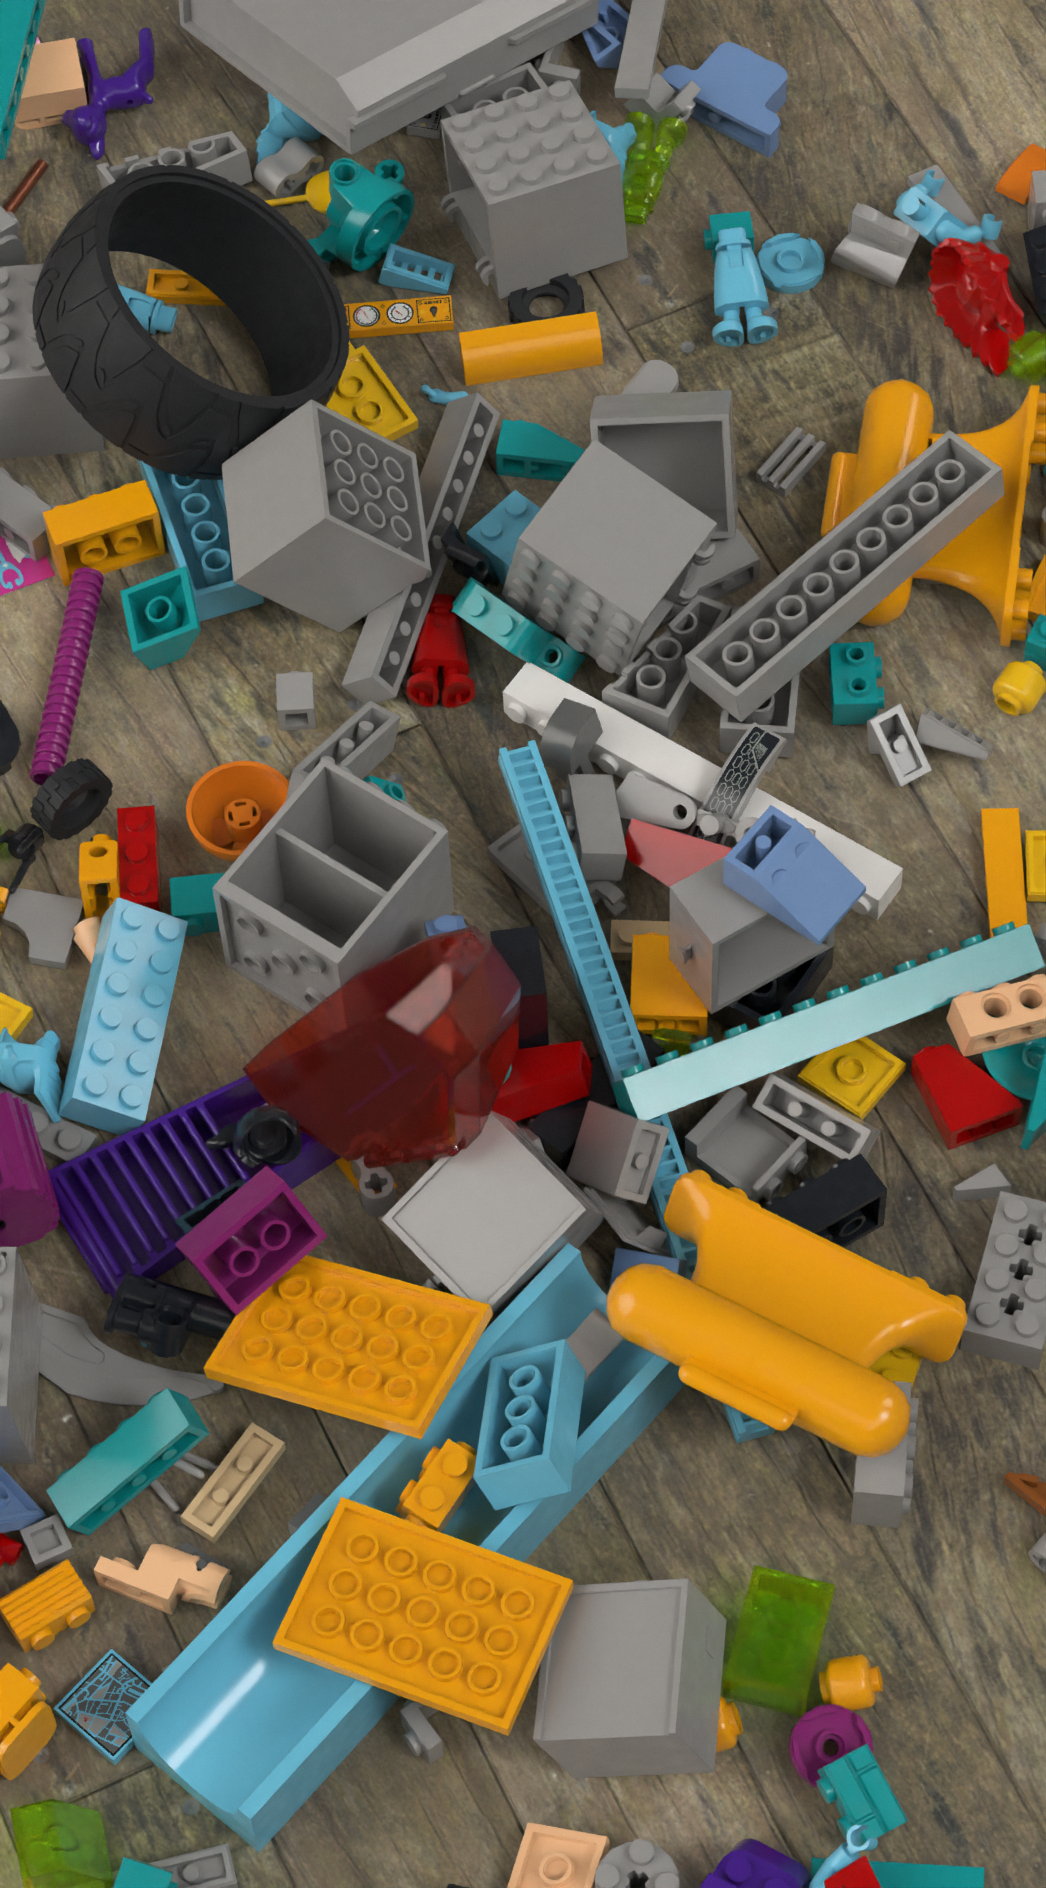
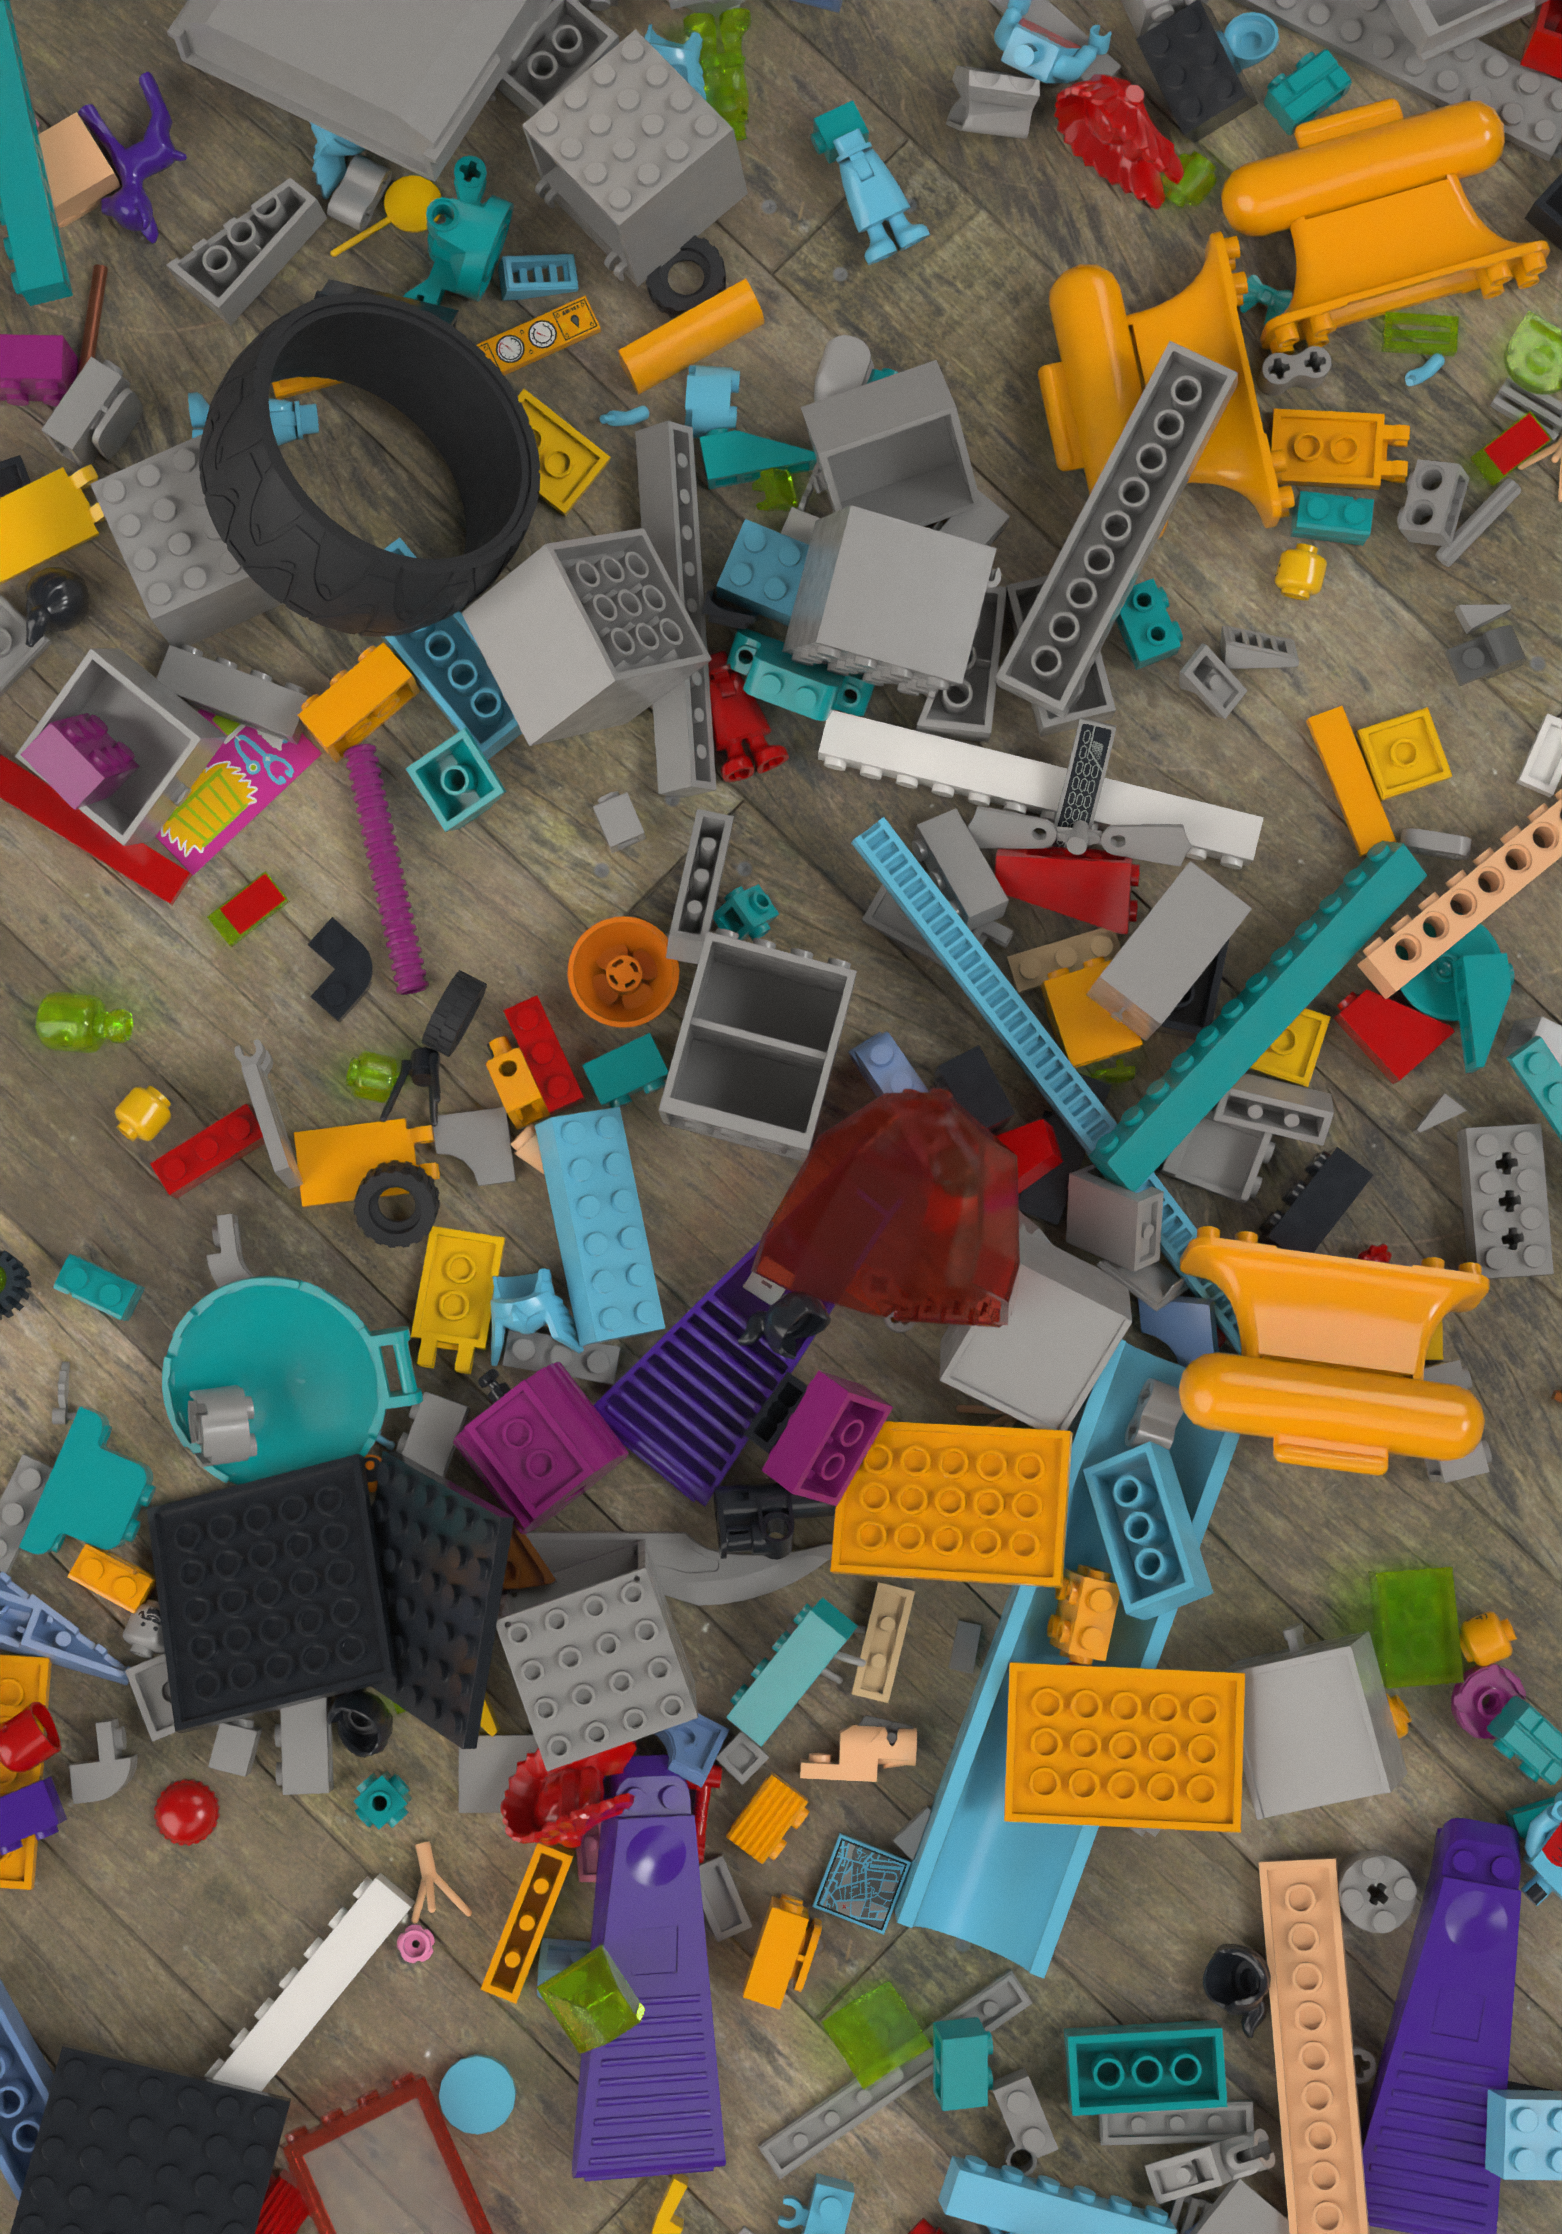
camera: 25 degrees left, 25 degrees up
dark grey brick [540,698,603,783] -> none
medium blue slope [723,805,866,945] -> none
medium azure tile [756,233,825,294] -> none
light grey tile [756,426,826,498] -> none
none -> medium azure cylinder [685,365,740,438]
none -> clear neon green tile [752,467,799,512]

